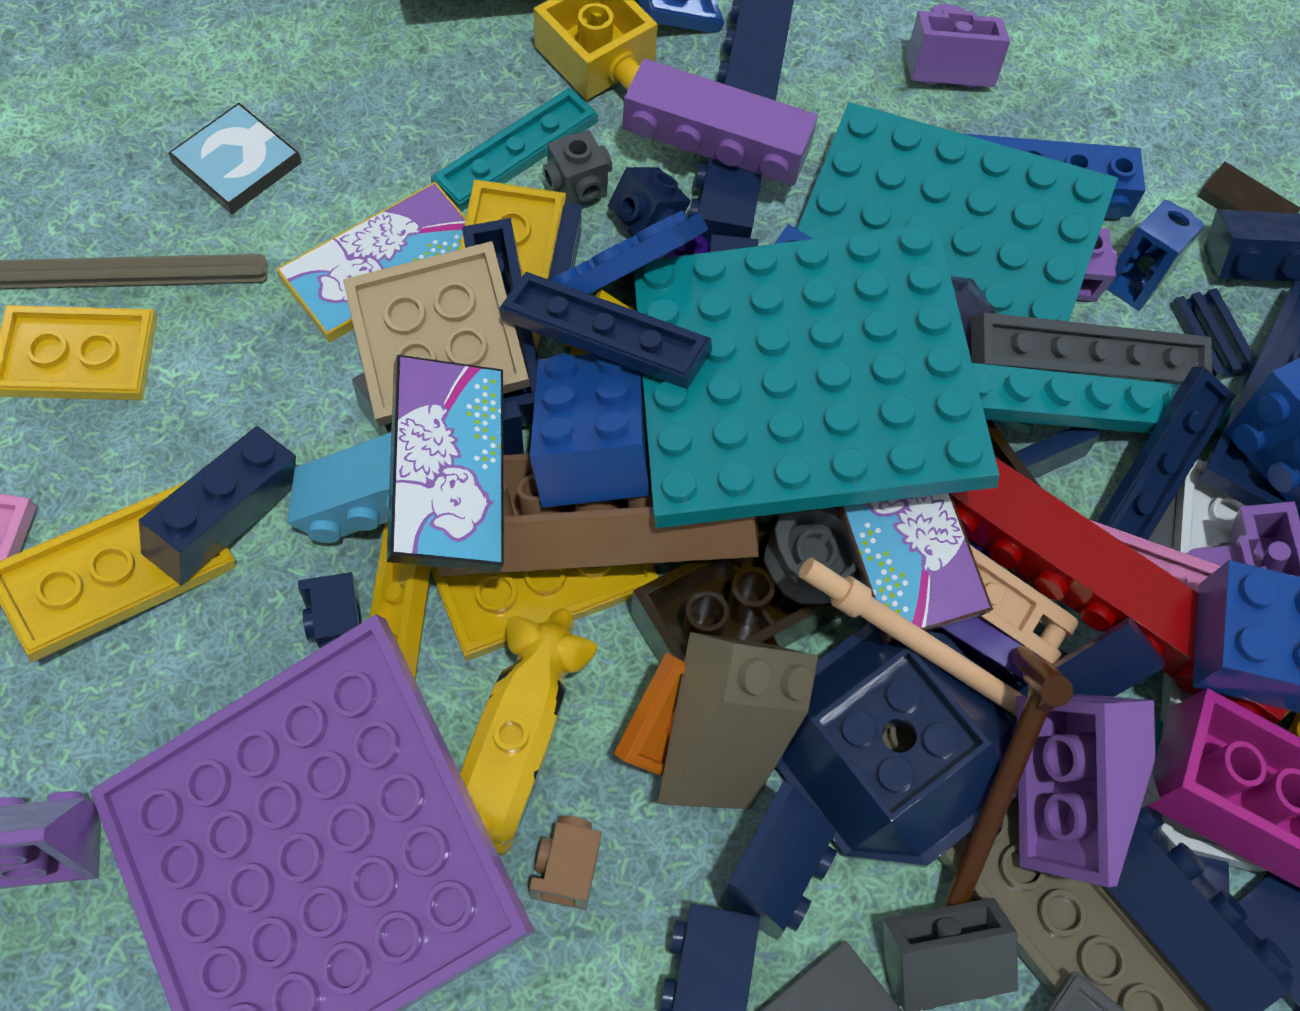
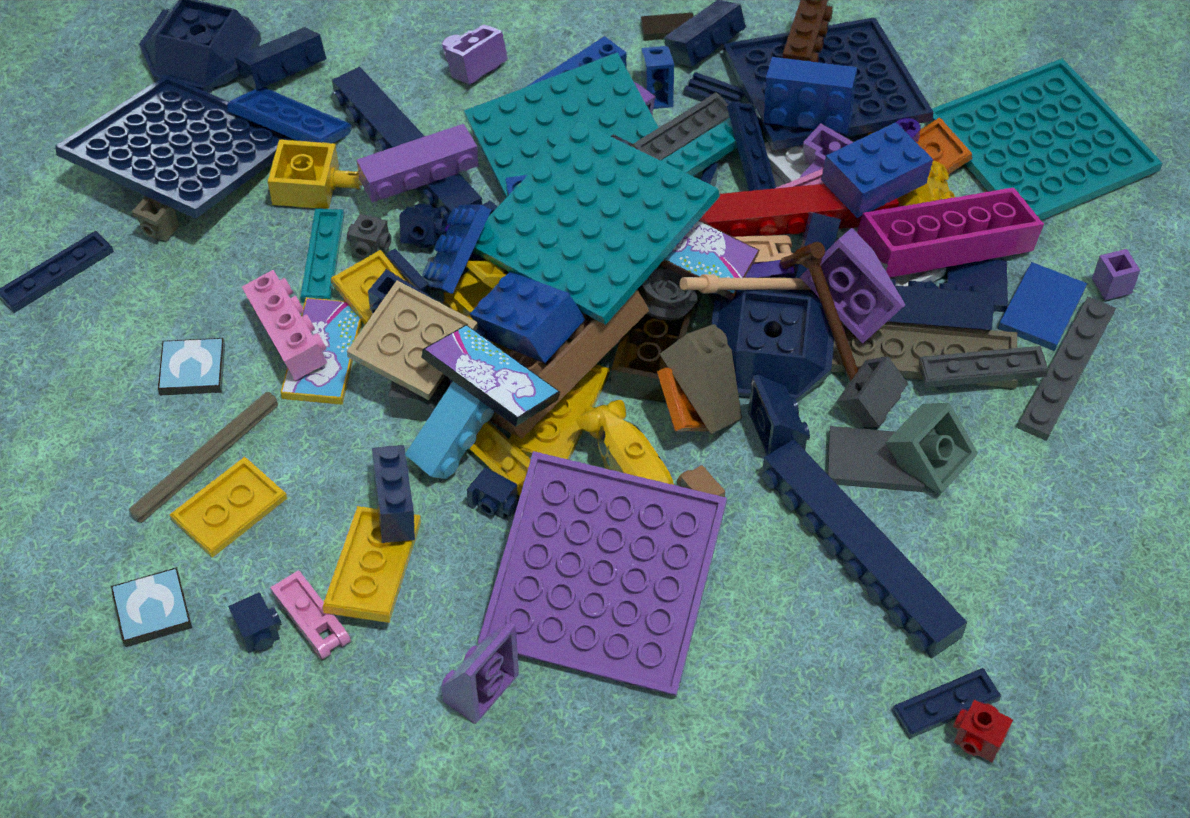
camera: 40 degrees left, 10 degrees down
dark blue tile [499,272,712,389] -> none
none -> bright pink brick [242,270,328,381]

